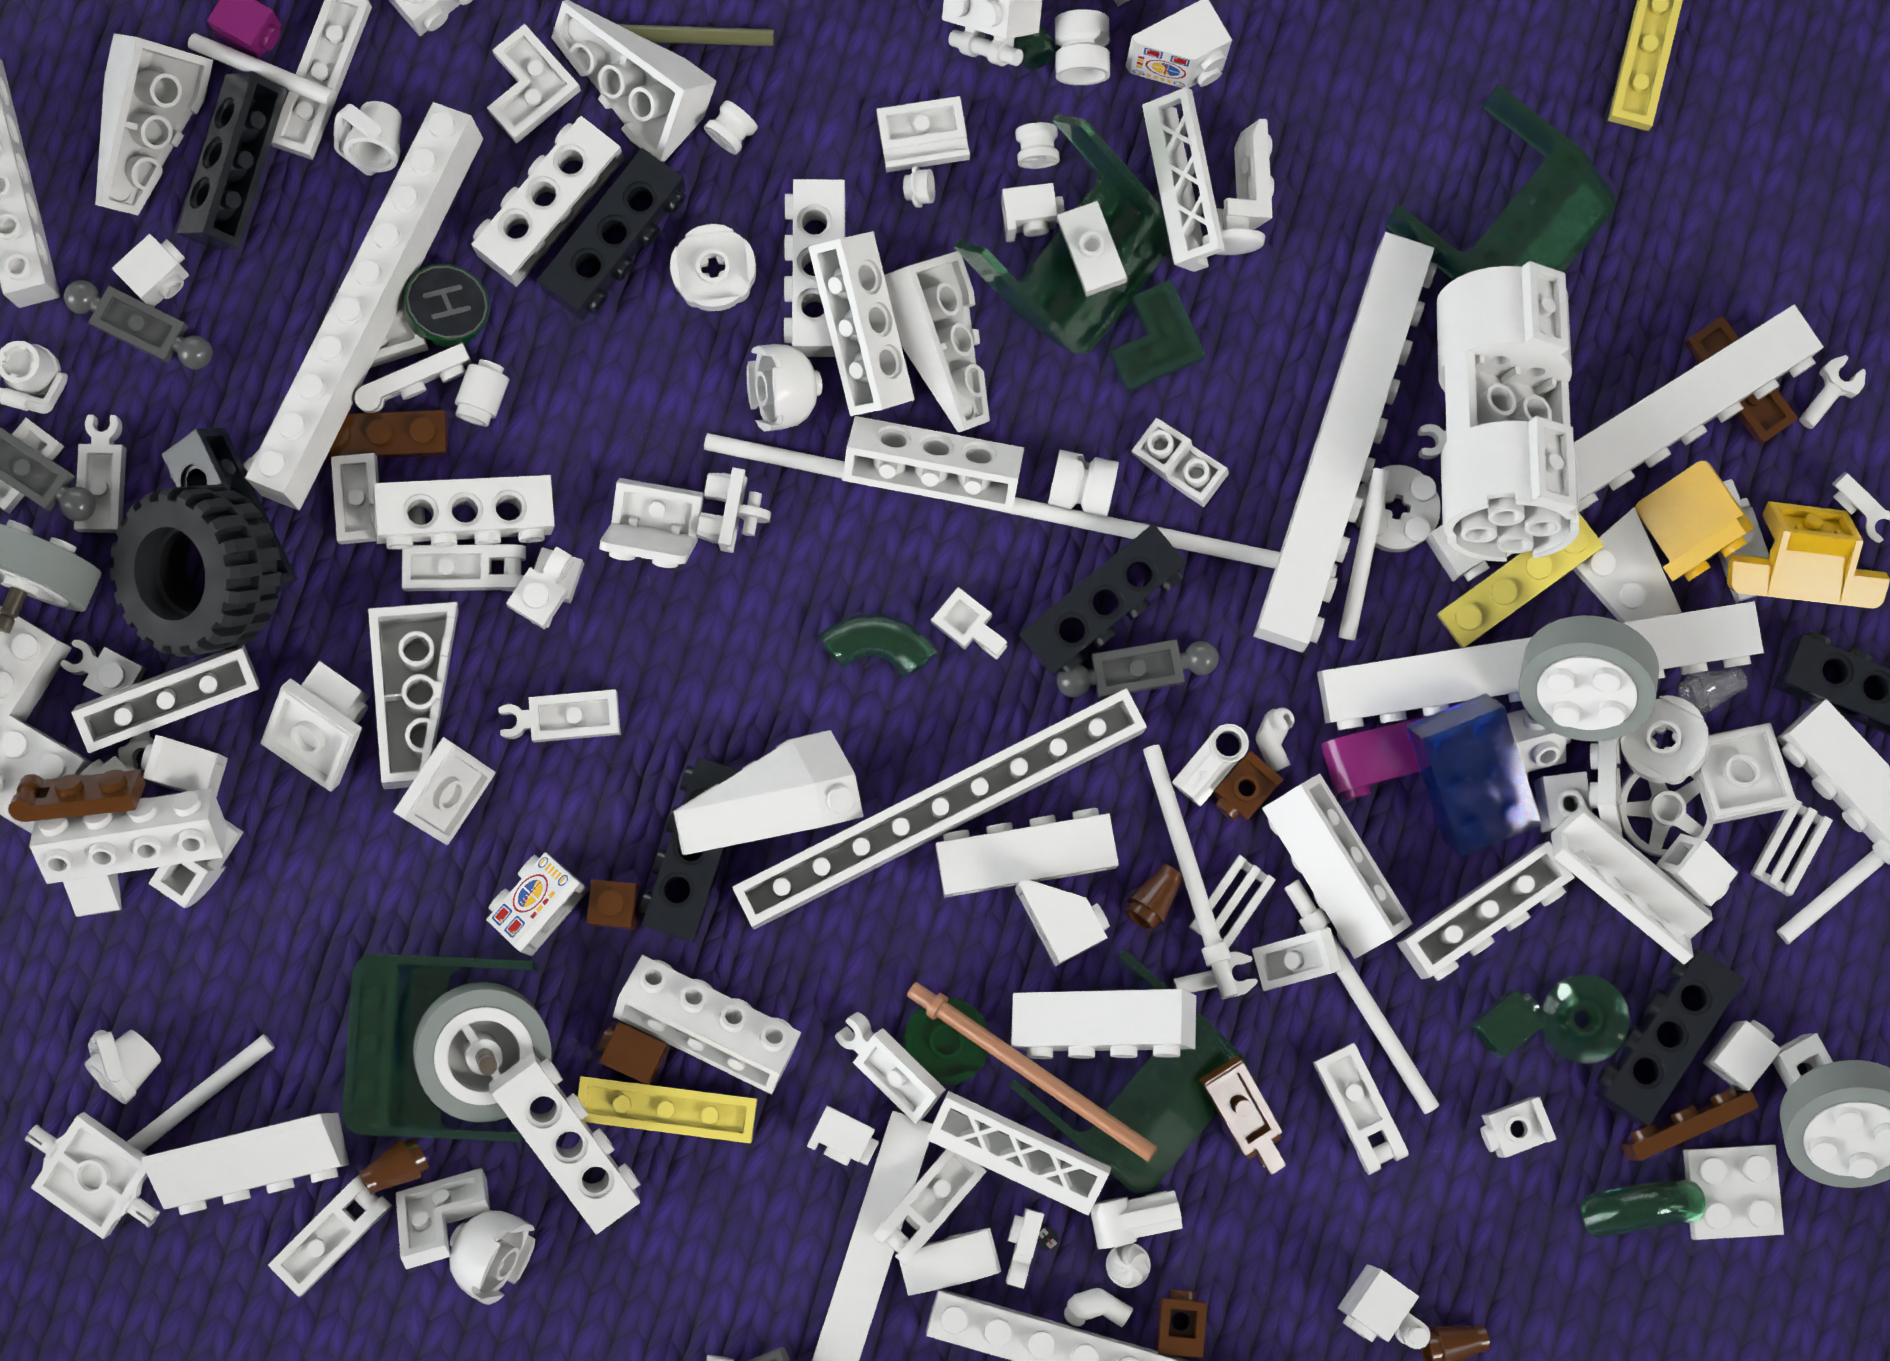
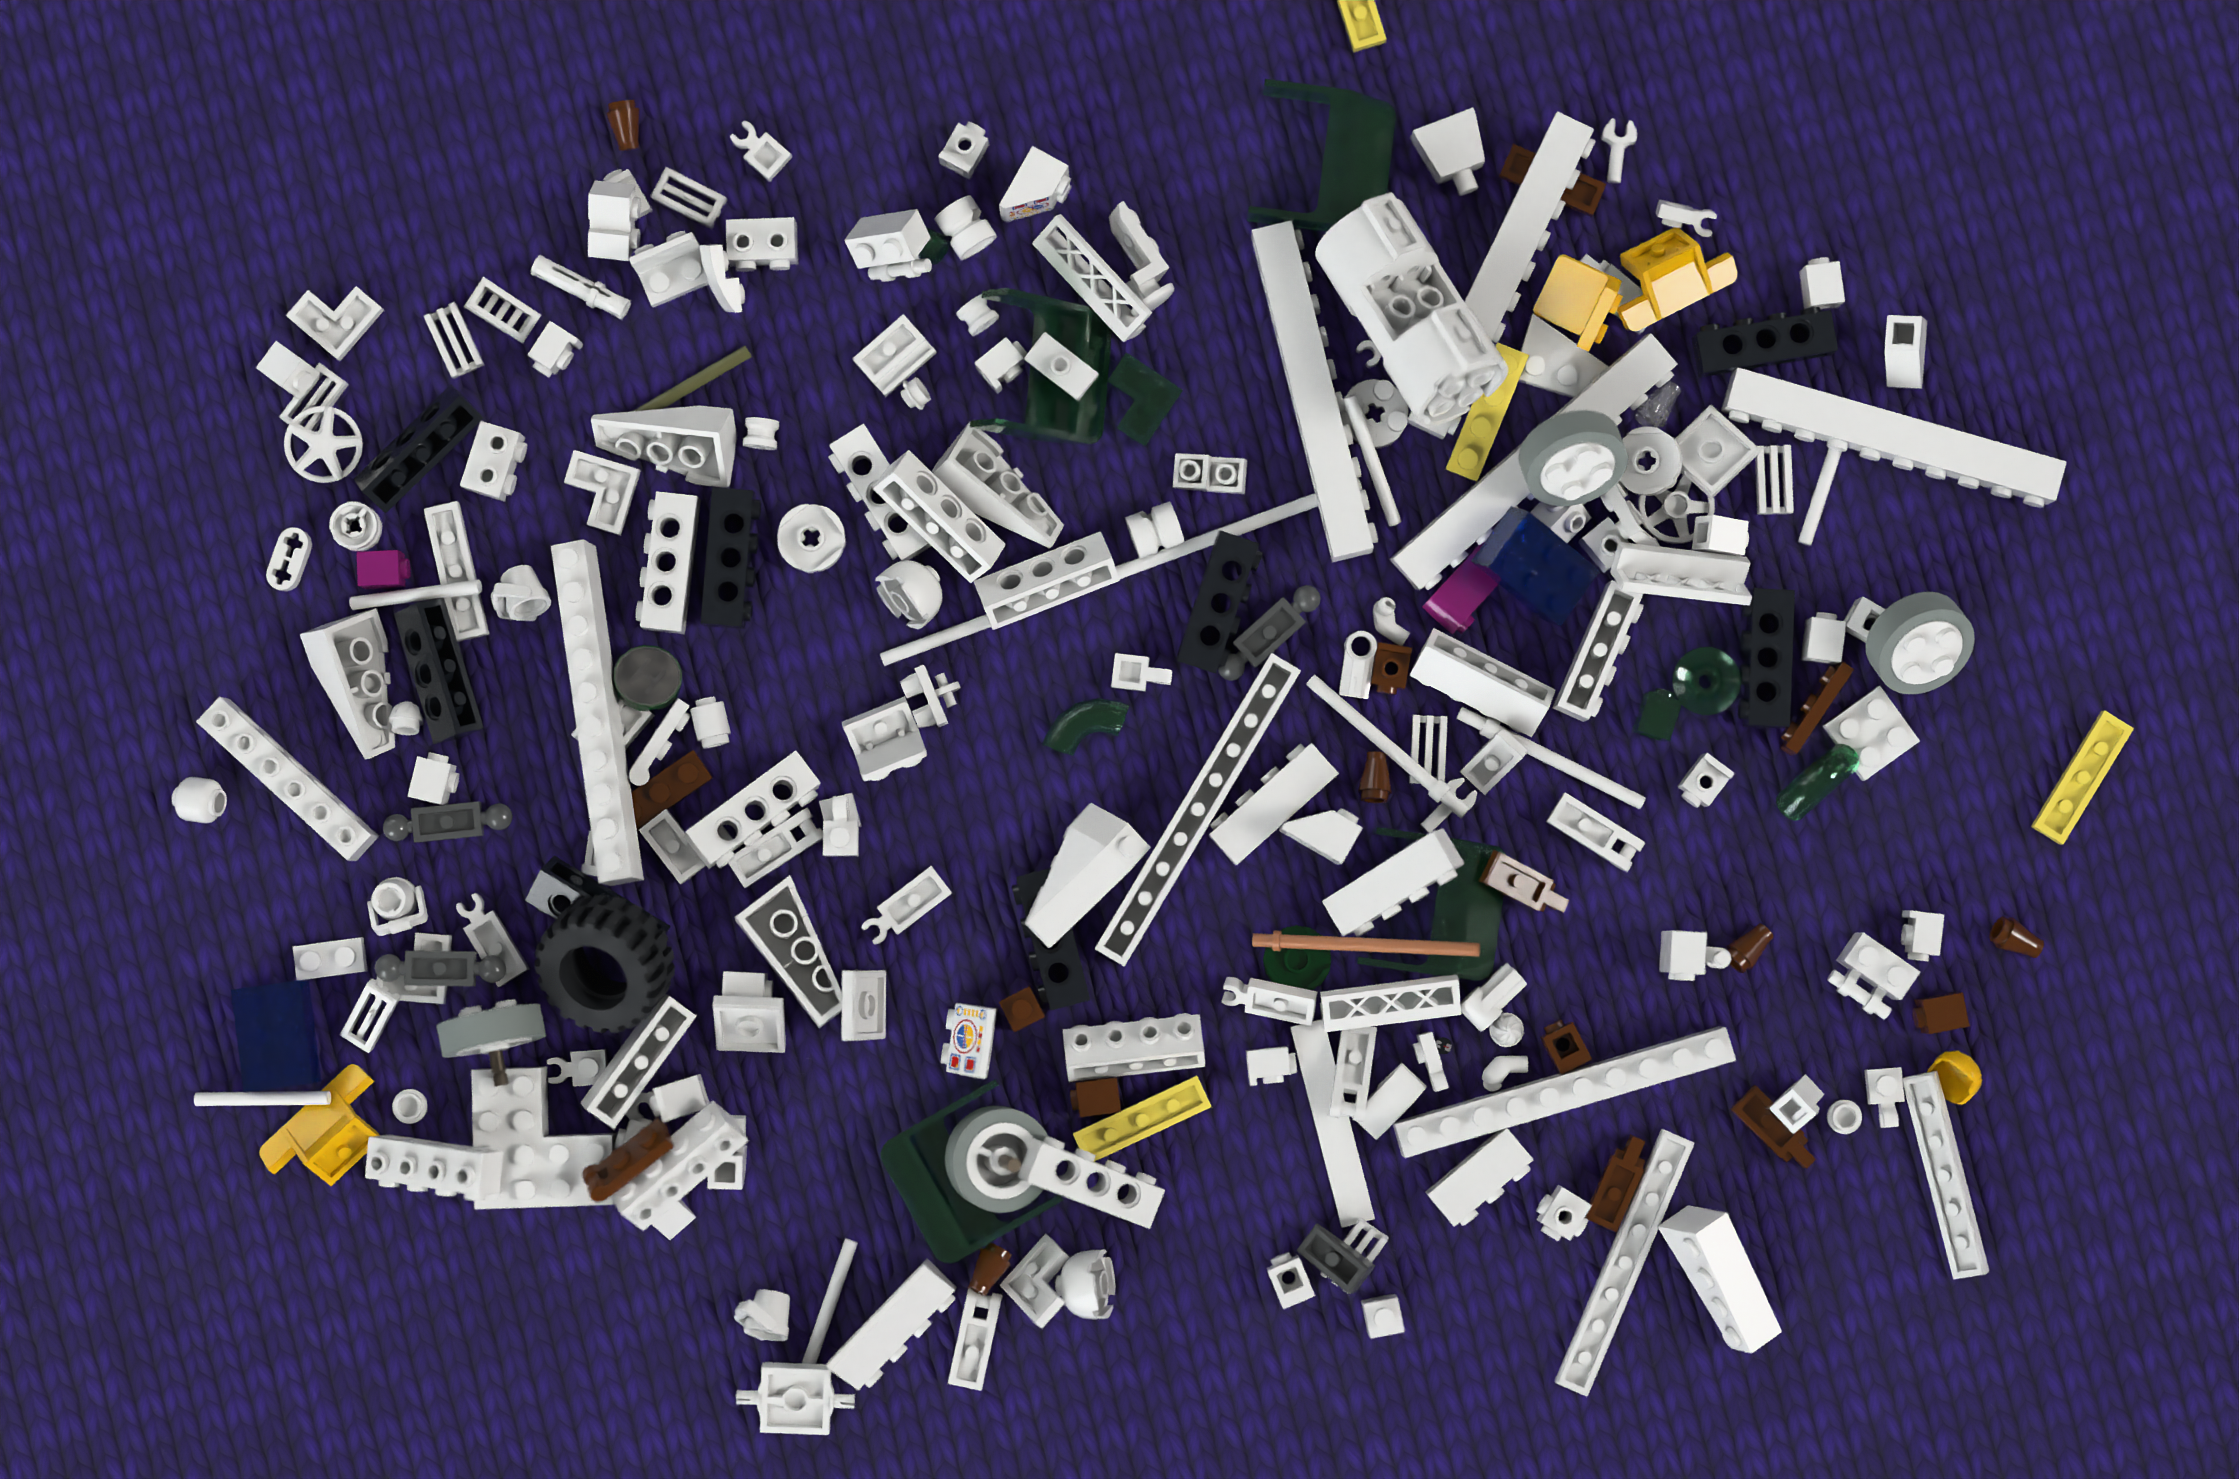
camera: 30 degrees left, 5 degrees up
none -> white plate [389,701,424,735]
none -> white torso [1410,108,1485,196]

